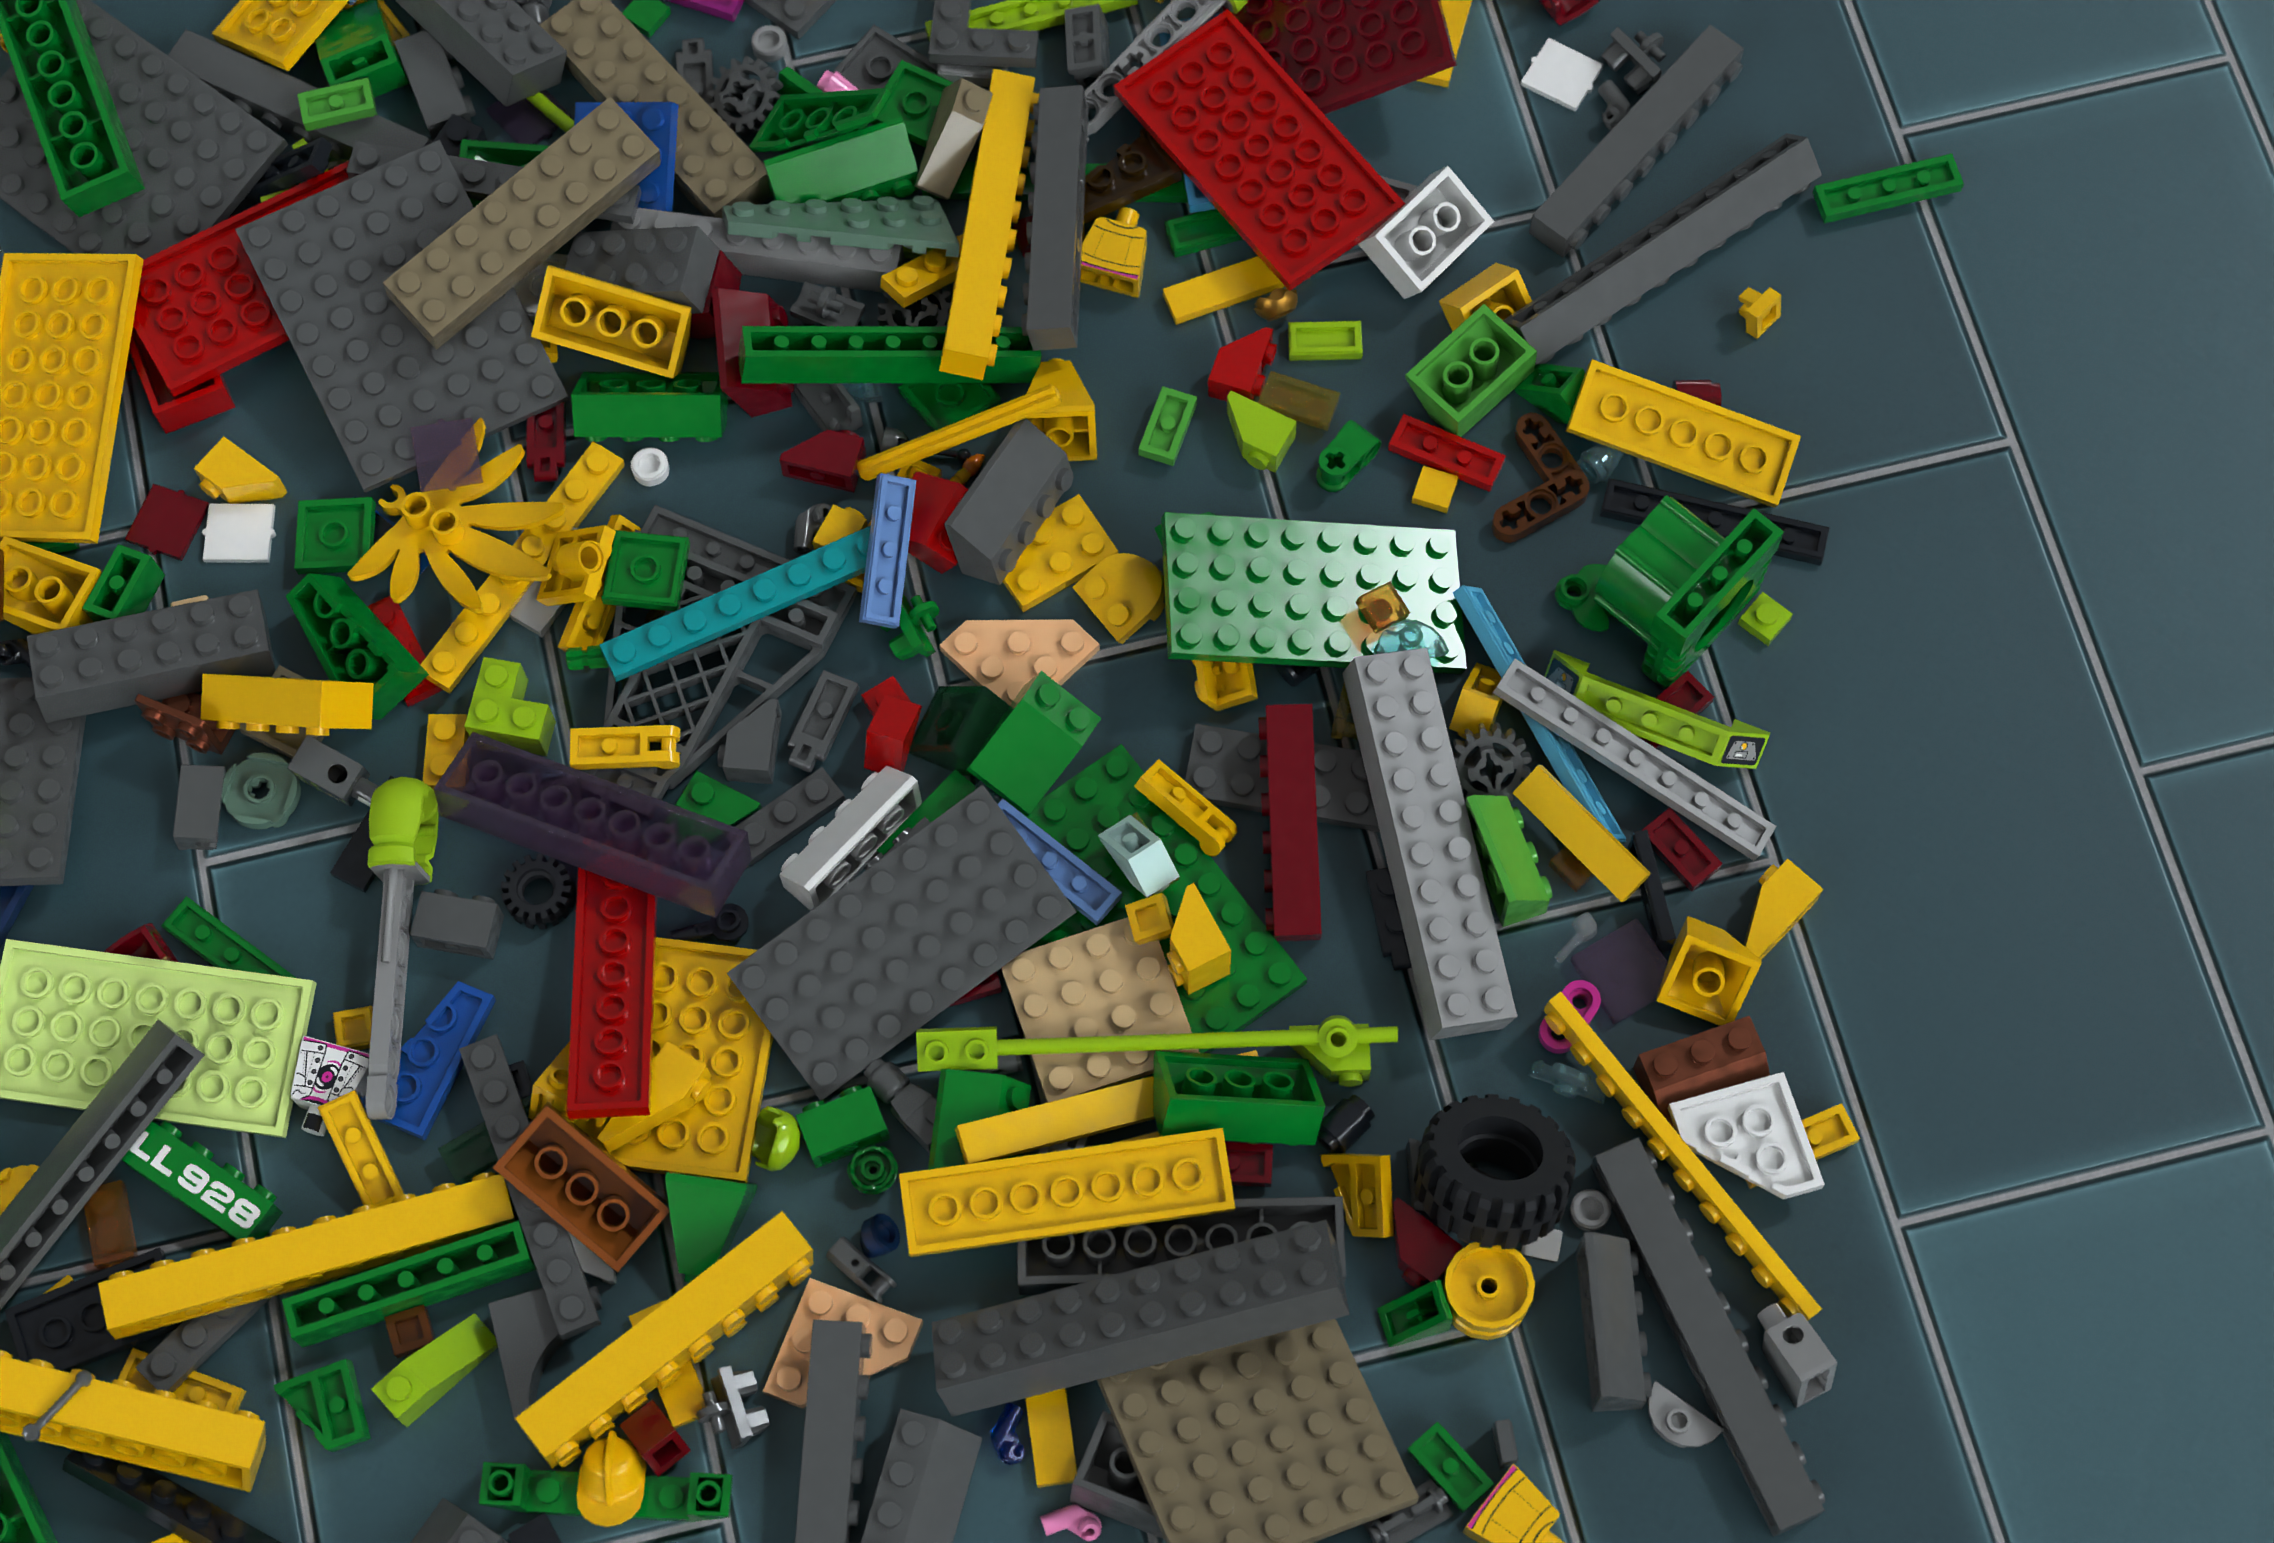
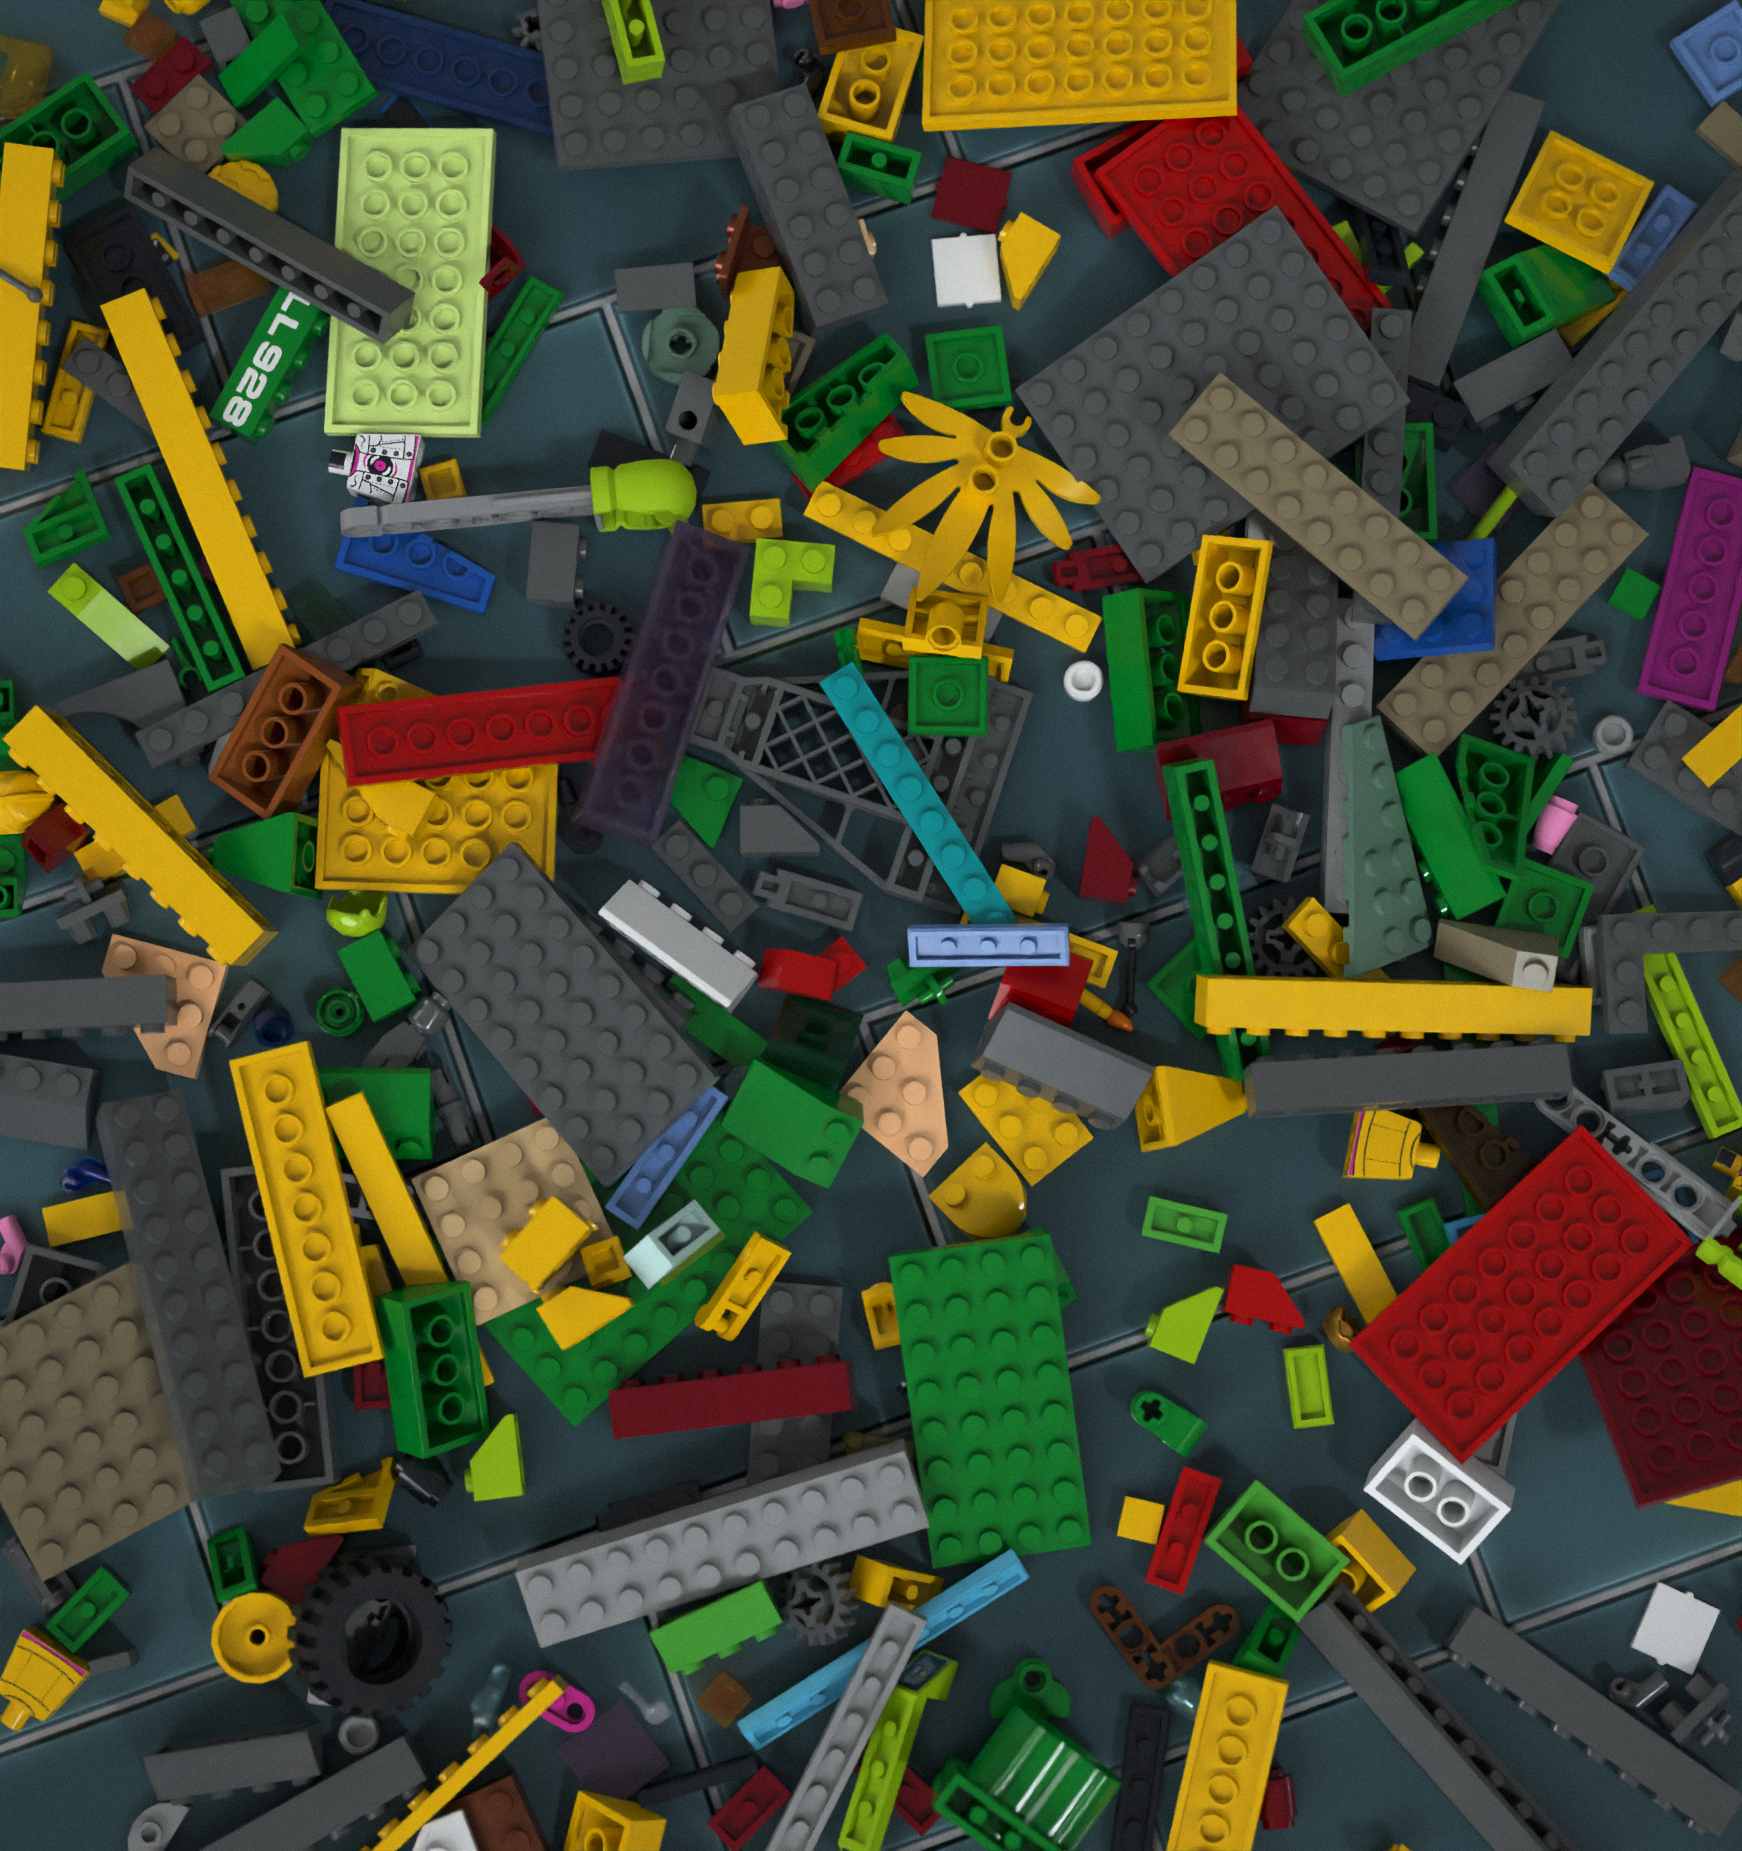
camera: 80 degrees right, 15 degrees up
bright green plate [297,78,377,131] -> none
yellow tile [317,1089,405,1207] -> none
piece [410,418,483,493] -> none
yellow plate [570,725,680,770] -> none
yellow axle [857,385,1062,481] -> none
lime bar [916,1015,1398,1072] -> none
clear yellow plate [1258,371,1340,431] -> none
clear orange plate [1356,581,1411,634] -> none
clear light blue plate [1374,620,1449,658] -> none
yellow tile [1513,765,1651,902] -> none
none -> green hand [170,637,204,690]
none -> yellow brick [498,1195,598,1296]

